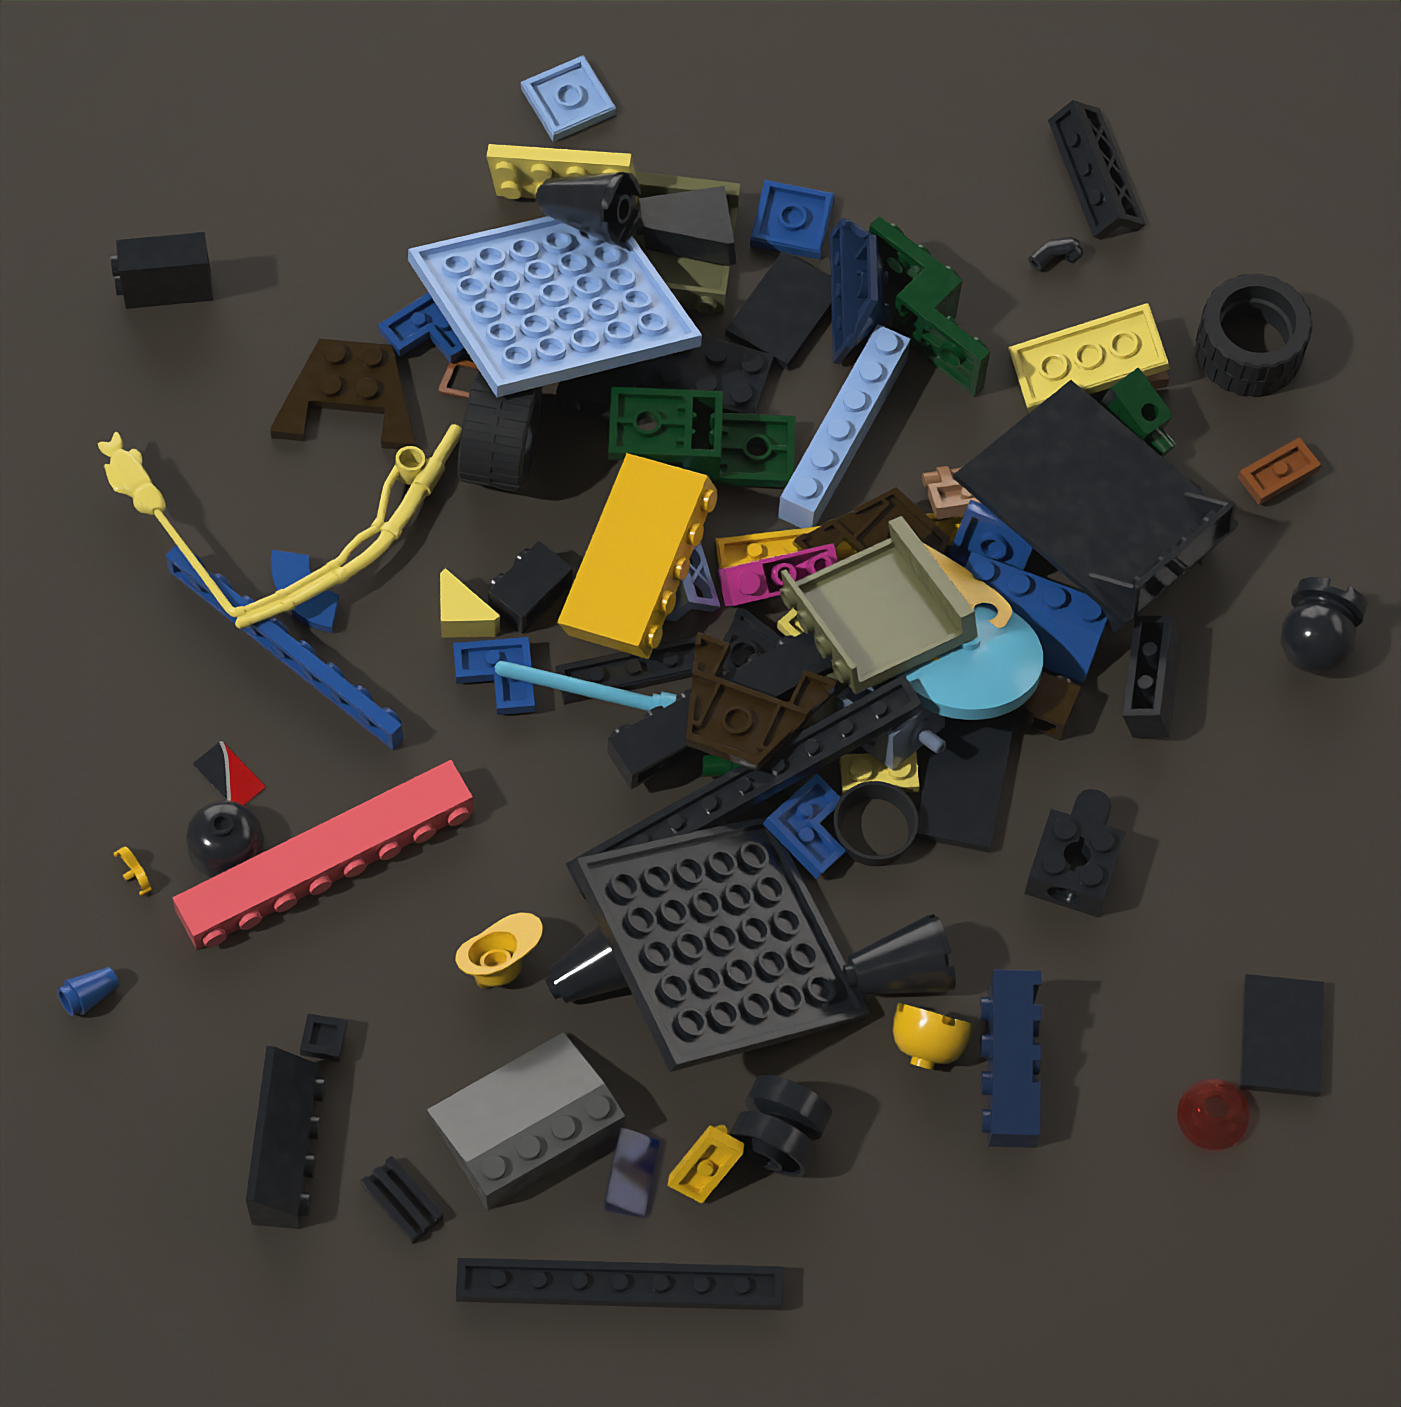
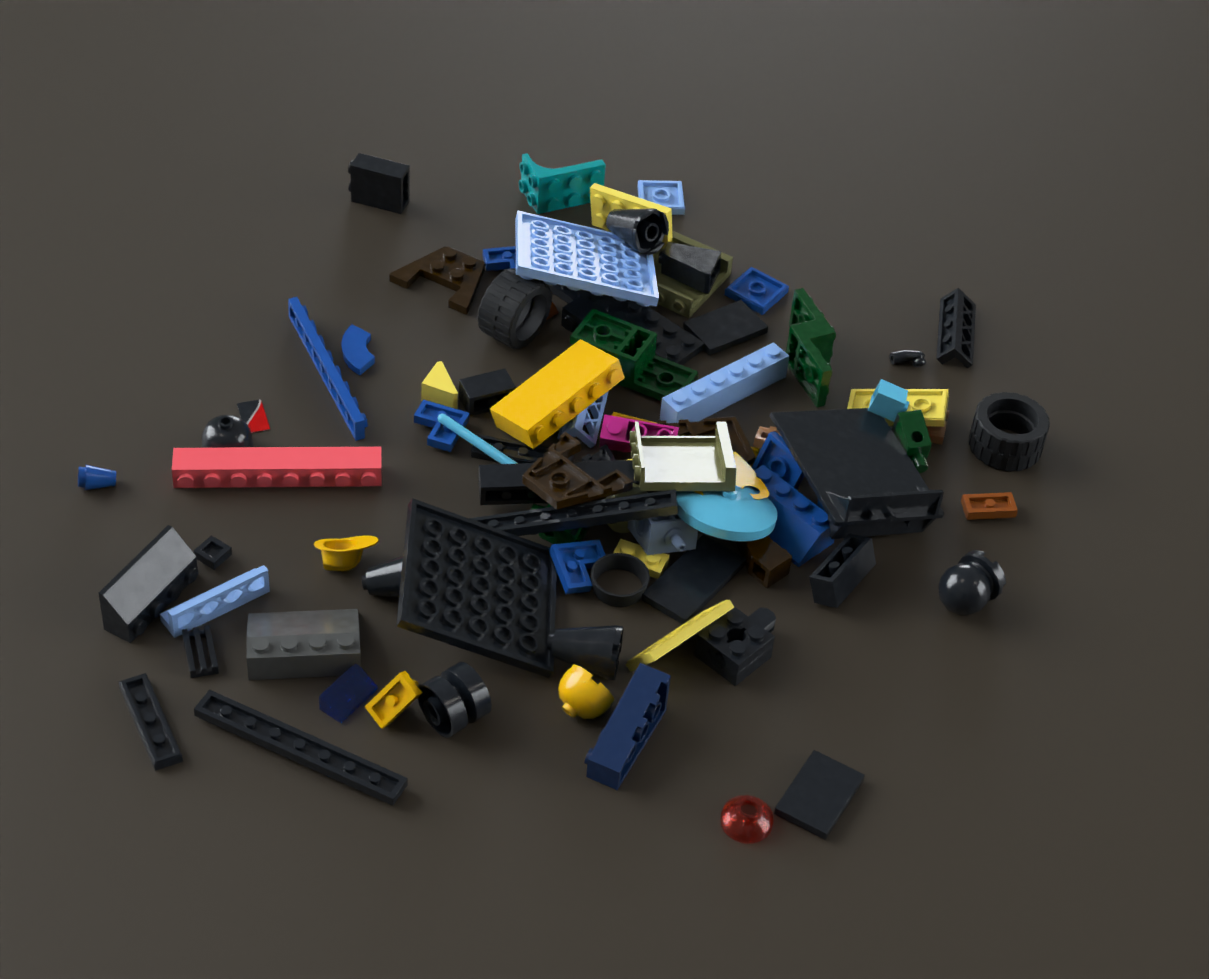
camera: 25 degrees right, 20 degrees down
light yellow piece [98,424,462,629] -> none
yellow piece [114,846,152,896] -> none
dark blue wedge [830,218,889,364] -> none
none -> black tile [118,673,183,771]
none -> light blue fence [160,565,270,638]
none -> teal bracket [519,153,606,214]
none -> light yellow tile [626,599,735,672]
none -> medium azure brick [868,379,909,422]

